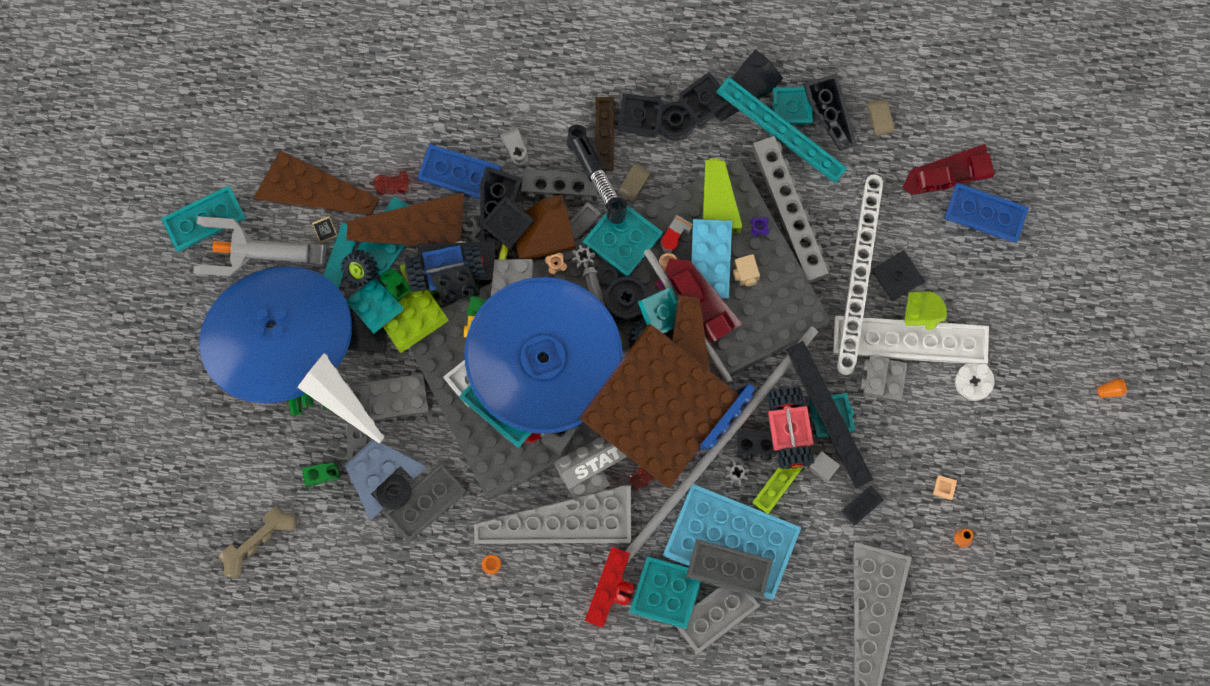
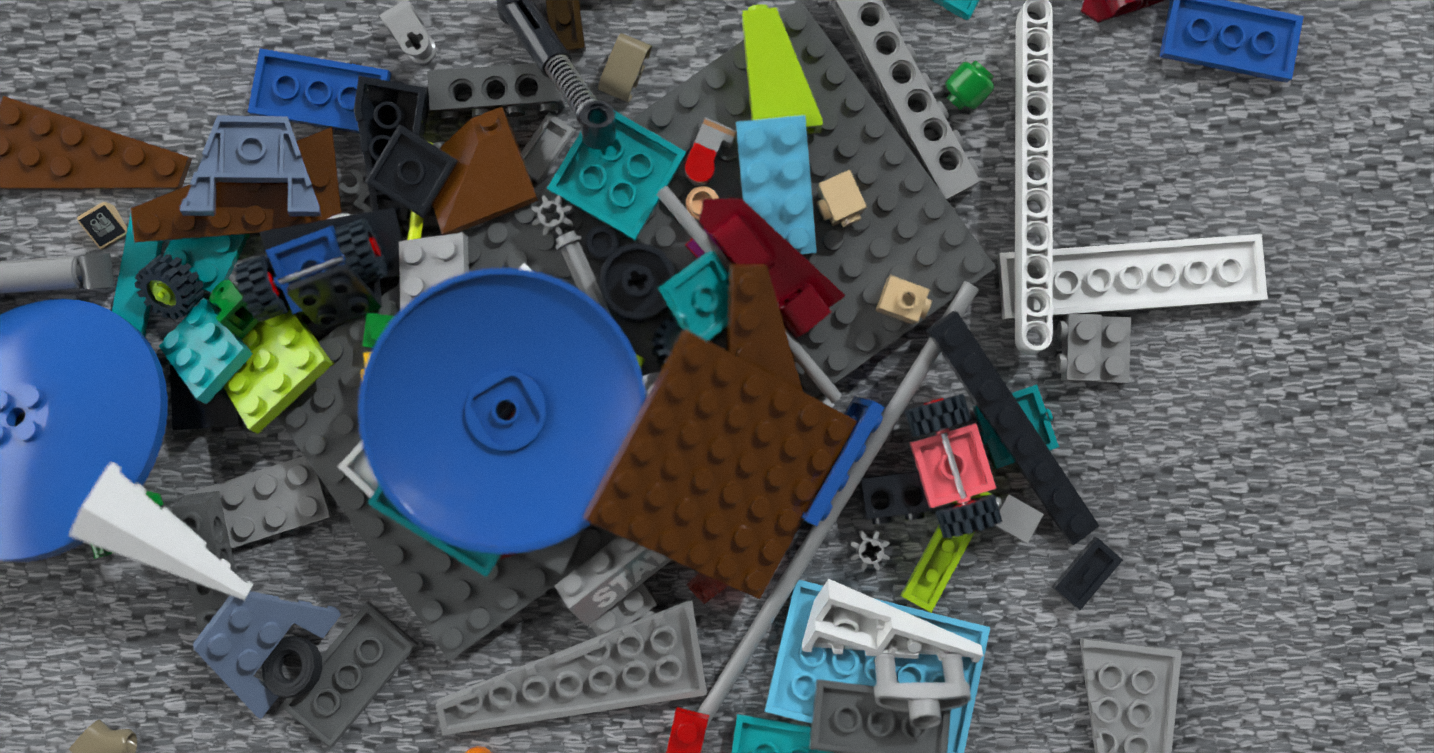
camera: 15 degrees left, 10 degrees up
green leg [302,463,340,488] -> none
clear red leg [373,170,409,195] -> none
light nougat plate [545,253,567,274] -> none
dark purple plate [750,217,770,236] -> none
black plate [872,250,925,302] -> none
lime slope [905,291,947,330] -> none
light nougat plate [932,475,957,500] -> none
orange cone [954,528,973,548] -> none
white plate [955,363,995,401] -> none
none -> sand blue wing [180,115,321,216]
none -> white wedge [802,579,983,663]
none -> light grey connector [874,654,971,729]
none -> tan brick [875,276,932,325]
none -> green head [945,60,994,111]

